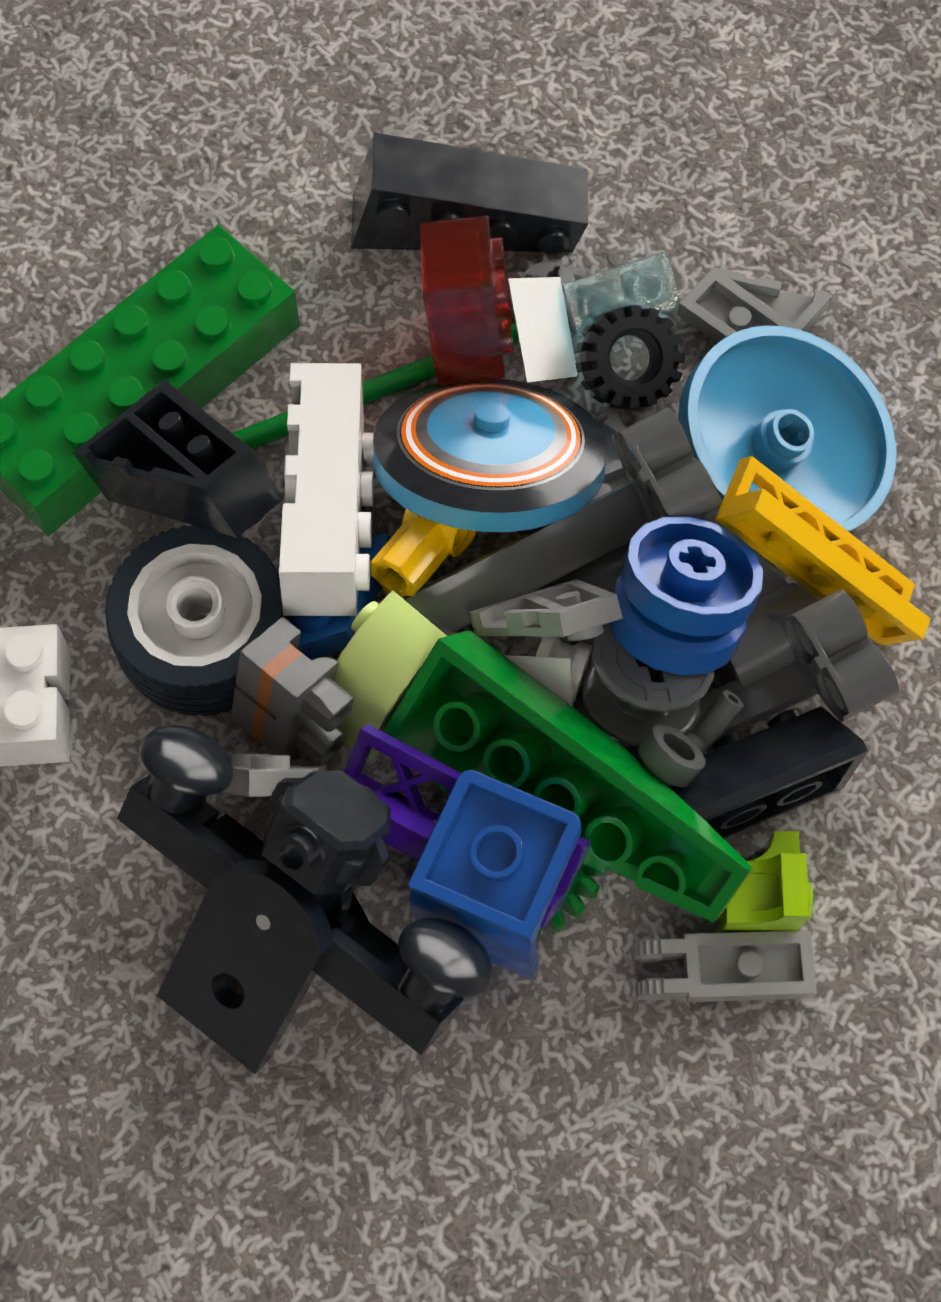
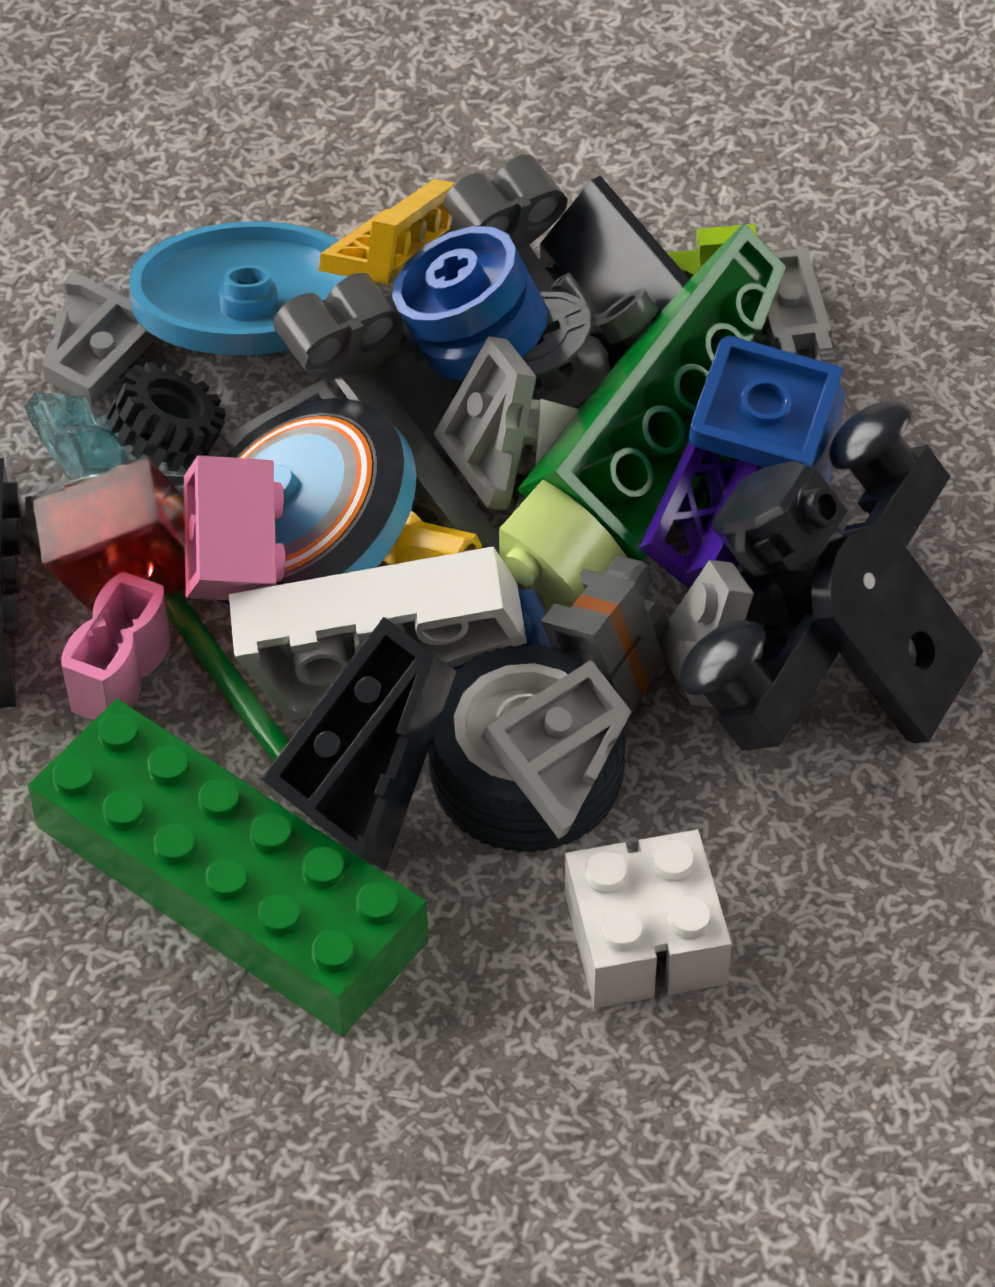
camera: 95 degrees left, 15 degrees down
none -> bright pink brick [61,572,171,720]
none -> bright pink brick [184,455,285,600]
none -> light grey wing [481,660,632,839]

